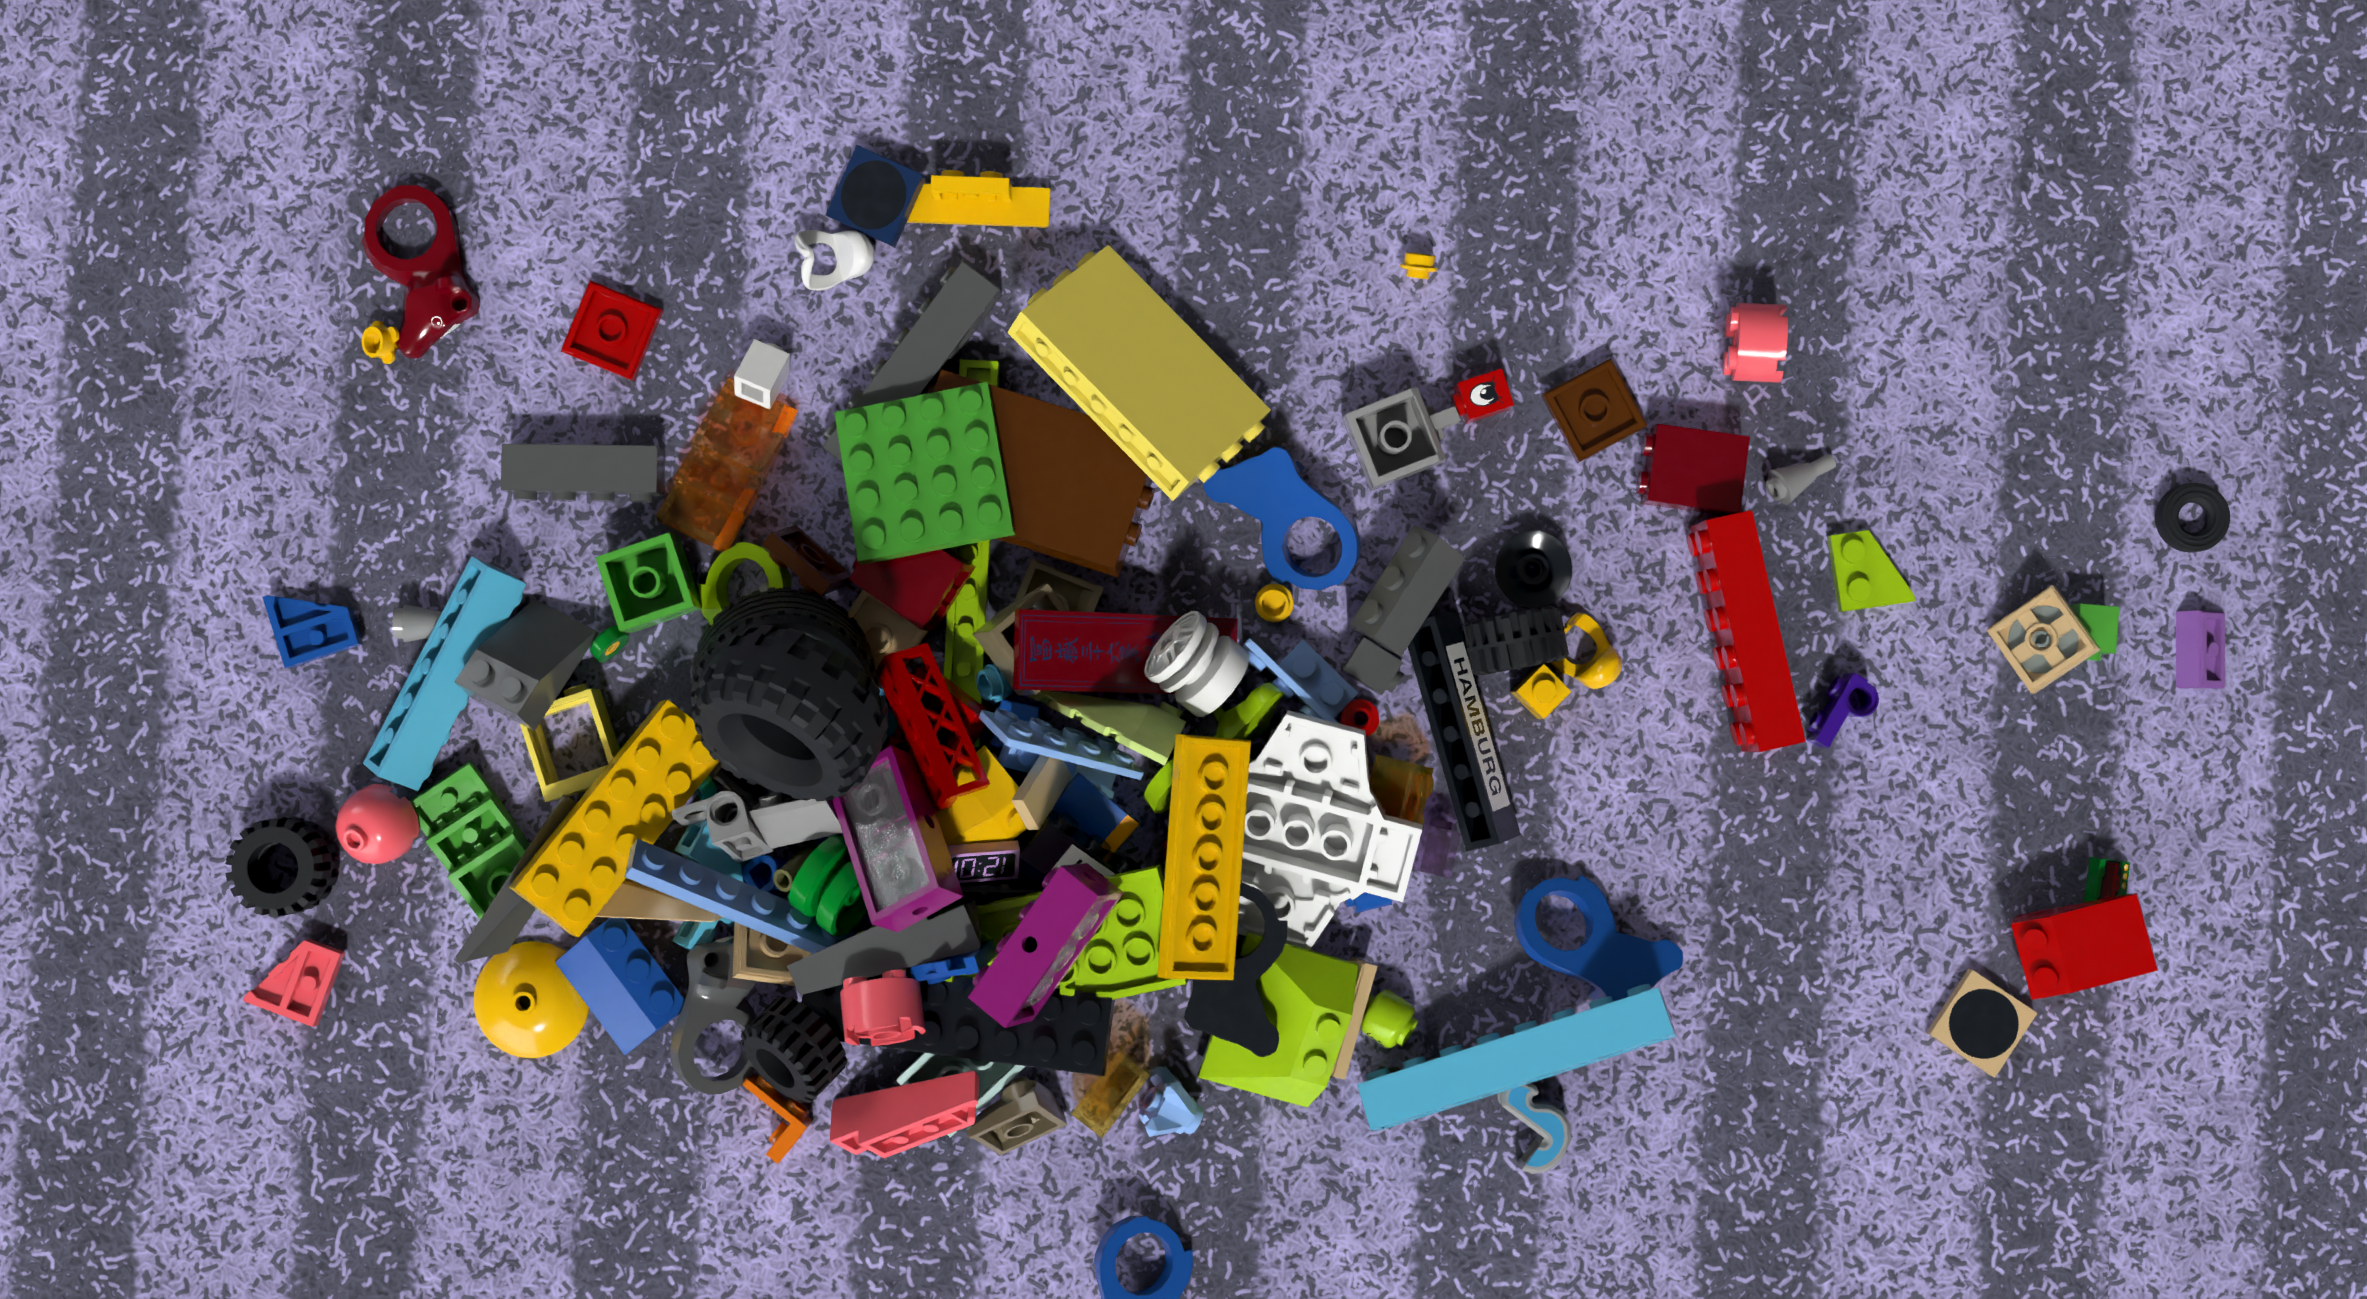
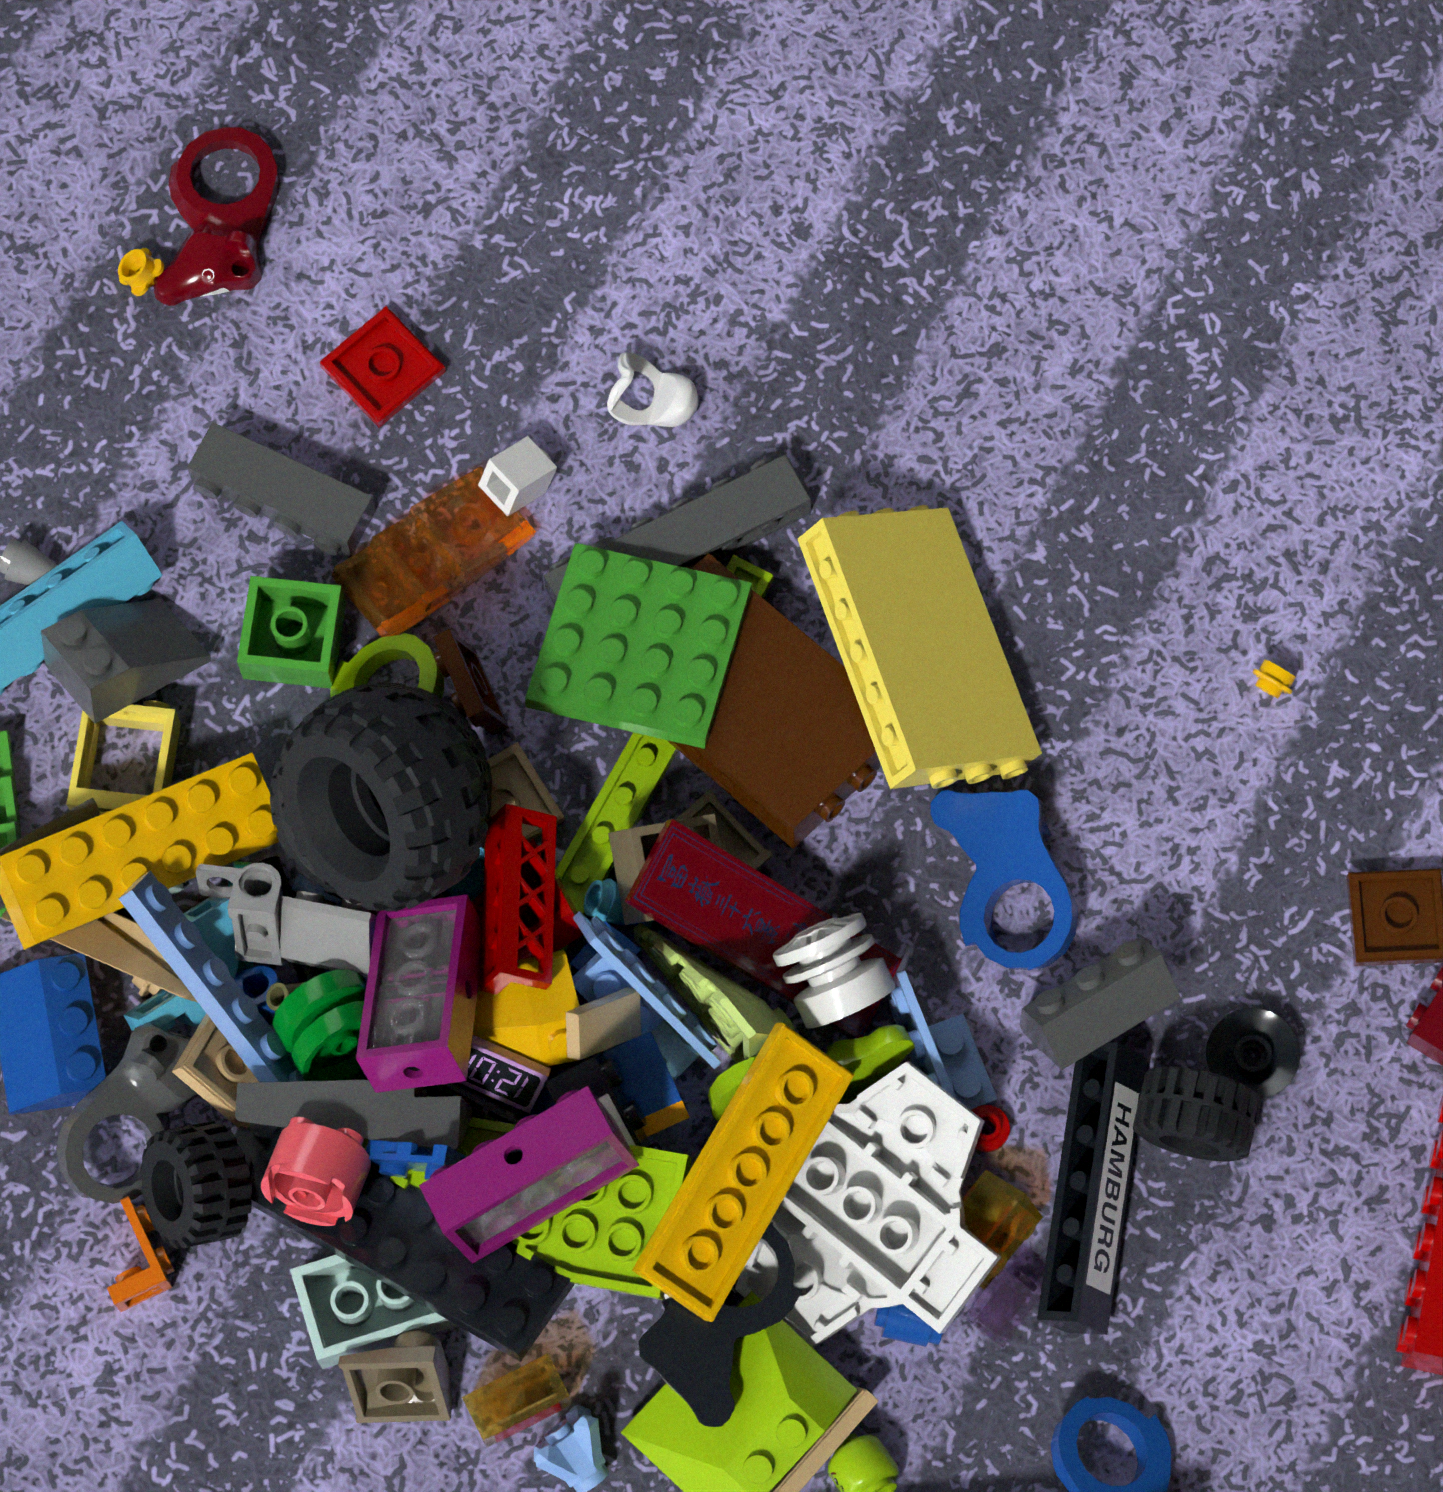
camera: 25 degrees right, 15 degrees down
green tile [590,625,629,663] -> none
tile [825,145,927,248] -> none
coral wedge [830,1071,979,1158] -> none
dark red brick [849,548,976,632] -> none
yellow bracket [907,170,1051,228] -> none
yellow plate [1255,583,1294,622] -> none
dark grey brick [1341,637,1404,695] -> none
light grey hinge [1342,387,1461,491] -> none
red brick [1450,368,1514,424] -> none
yellow brick [1511,664,1572,719] -> none
yellow piece [1550,613,1622,689] -> none

